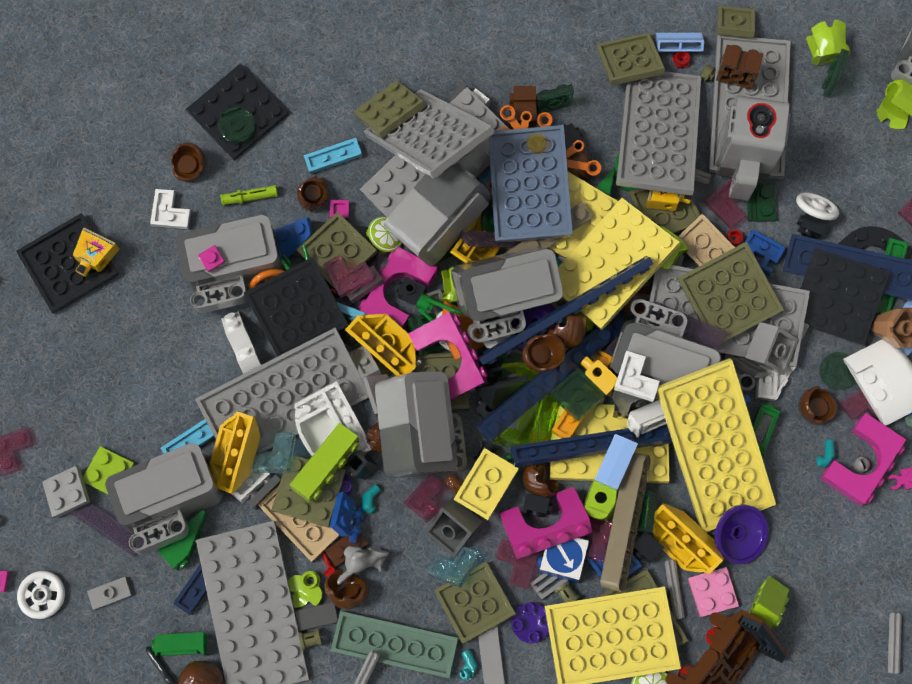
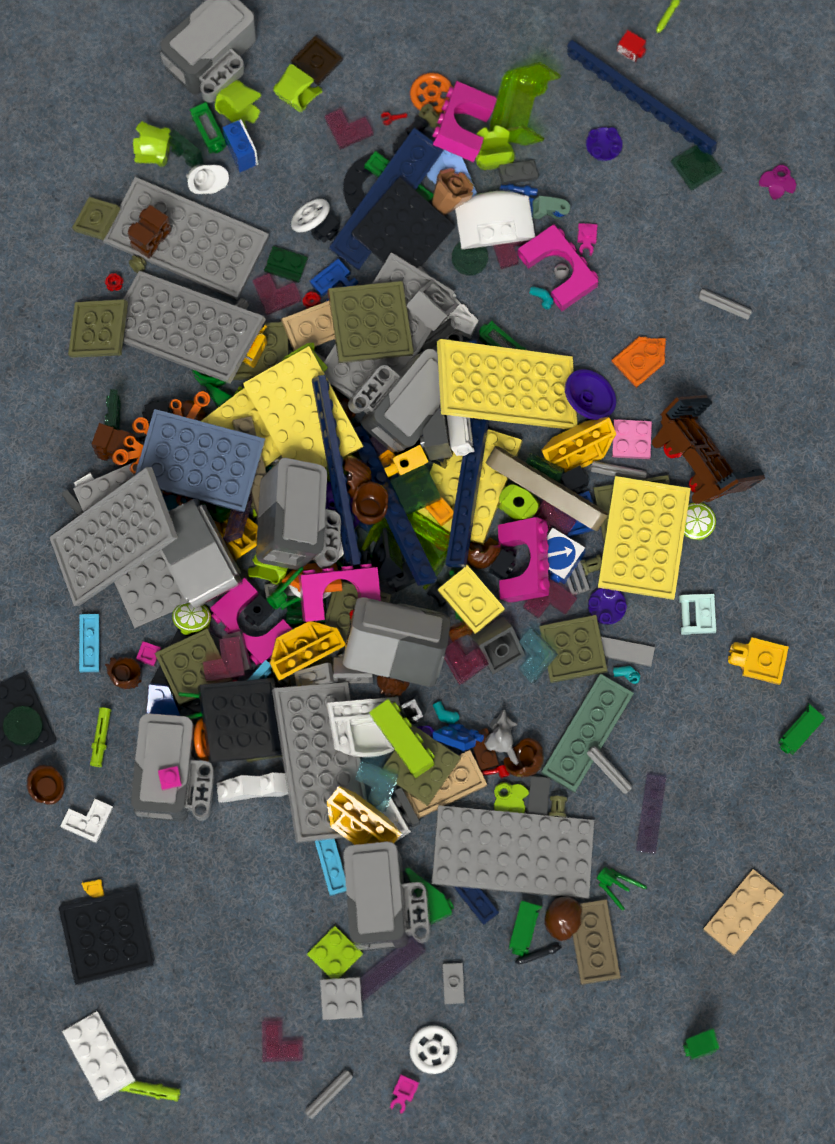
camera: 75 degrees left, 0 degrees up
yellow torso [73,228,119,277] -> none
olive plate [353,81,426,138] -> none
clear yellow tile [527,134,546,154] -> none
light blue piece [595,434,638,491] -> none
white plate [614,351,660,402] -> none
clear purple tile [647,301,727,350] -> none
light blue piece [656,33,704,52] -> none
light grey piece [715,95,791,201] -> none
lime brick [749,576,790,629] -> none
reddish brown piece [798,386,837,425] -> none
none -> yellow tile [82,879,104,898]
none -> white piece [186,165,229,194]
none -> green window [190,102,226,154]
none -> blue piece [222,119,258,172]
none -> orange tile [611,337,666,388]

